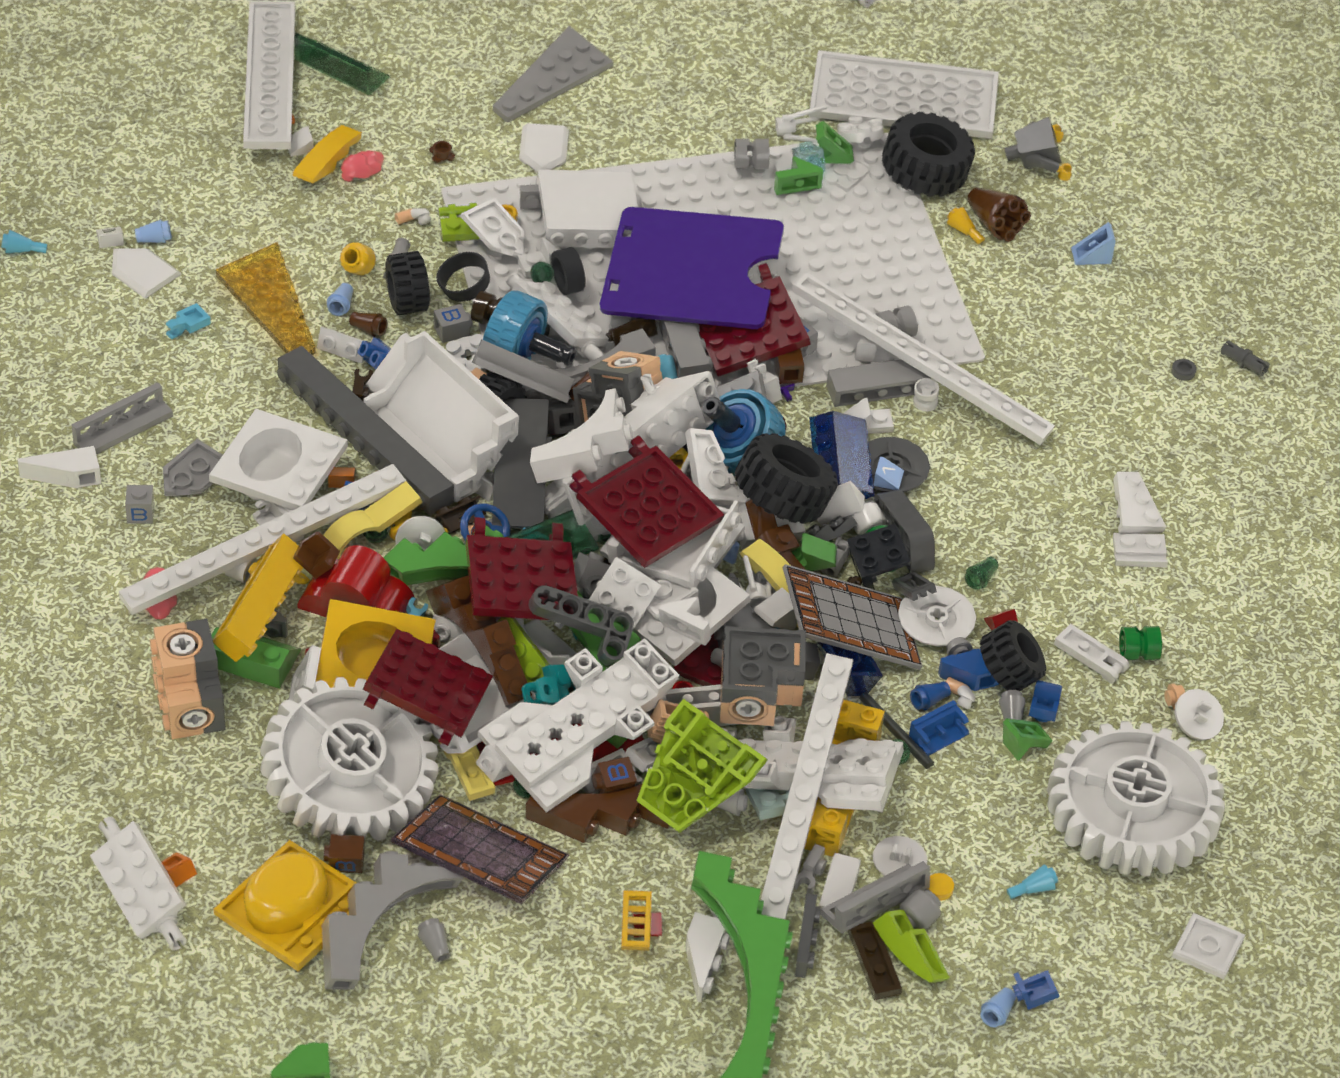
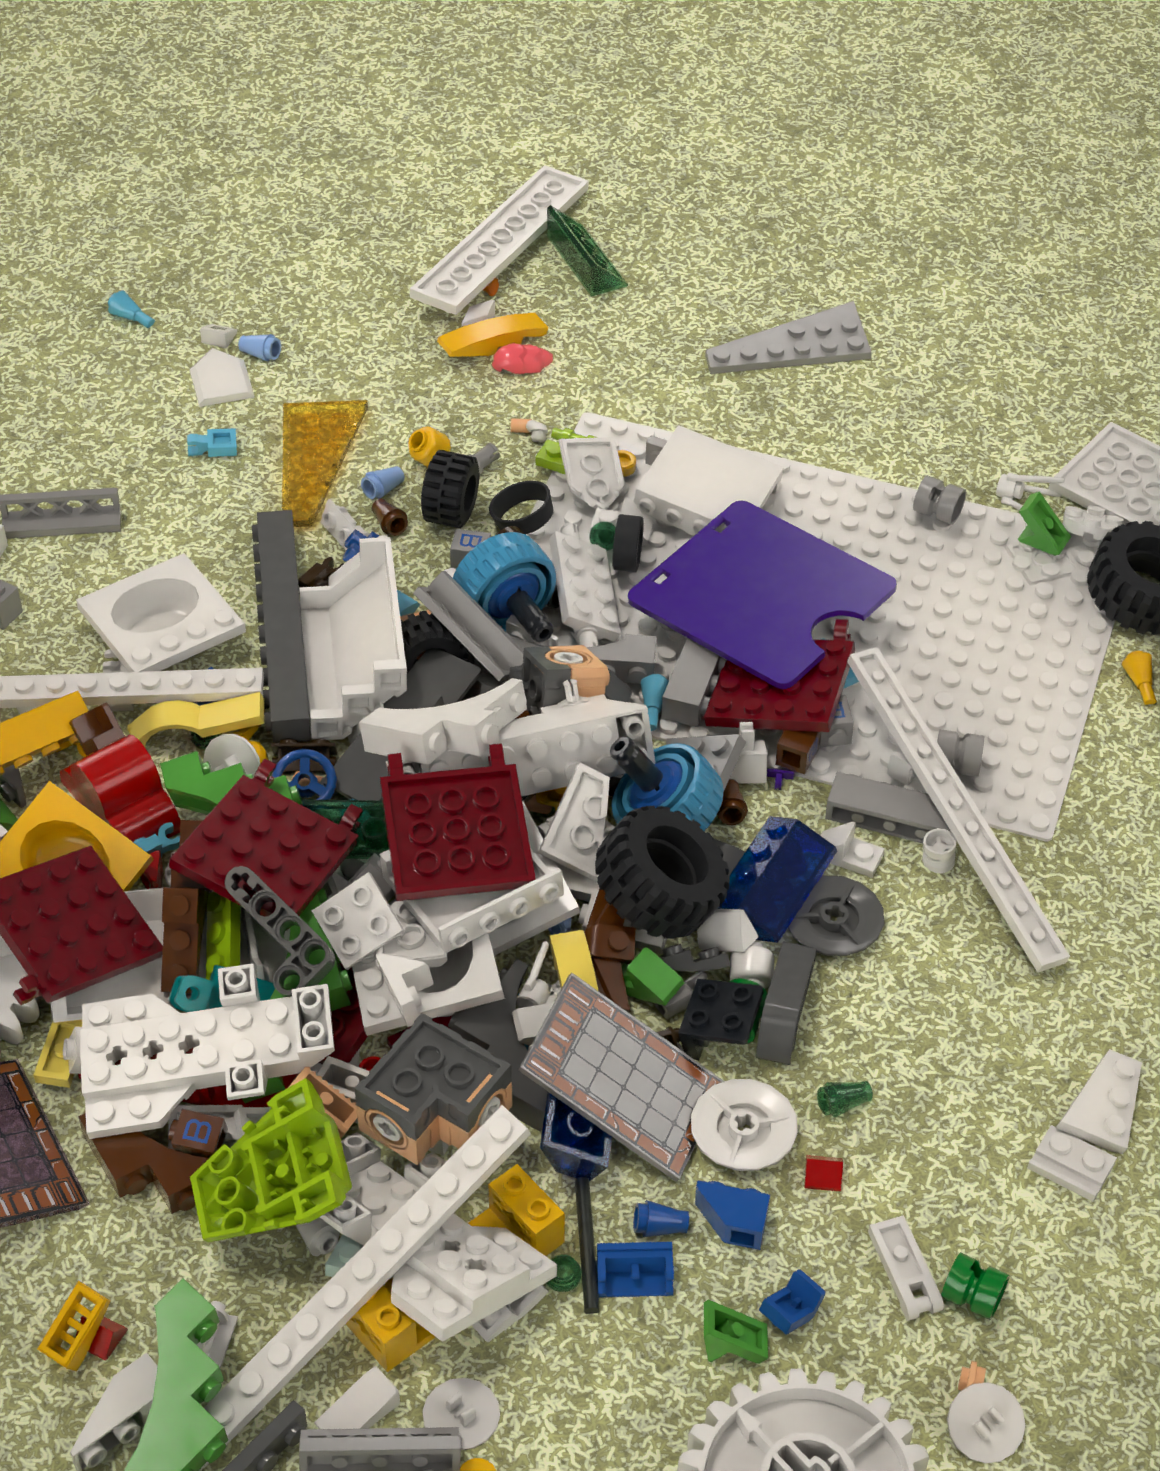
camera: 35 degrees right, 0 degrees up
light grey tile [163,439,223,496] -> none
orange slope [328,467,355,488] -> none
reddish brown plate [429,141,455,163] -> none
white tile [519,123,569,174] -> none
dark brown hinge [606,318,658,346] -> none
bright green slope [774,157,823,195] -> none
clear light blue bracket [792,142,826,172] -> none
light grey plate [794,844,827,894] -> none
light blue slope [874,456,904,490] -> none
dark grey tile [891,572,937,601] -> none
white arm [946,677,975,709] -> none
light grey plate [947,637,973,656] -> none
black tyre [980,620,1046,691] -> none
light grey cone [999,690,1025,720] -> none

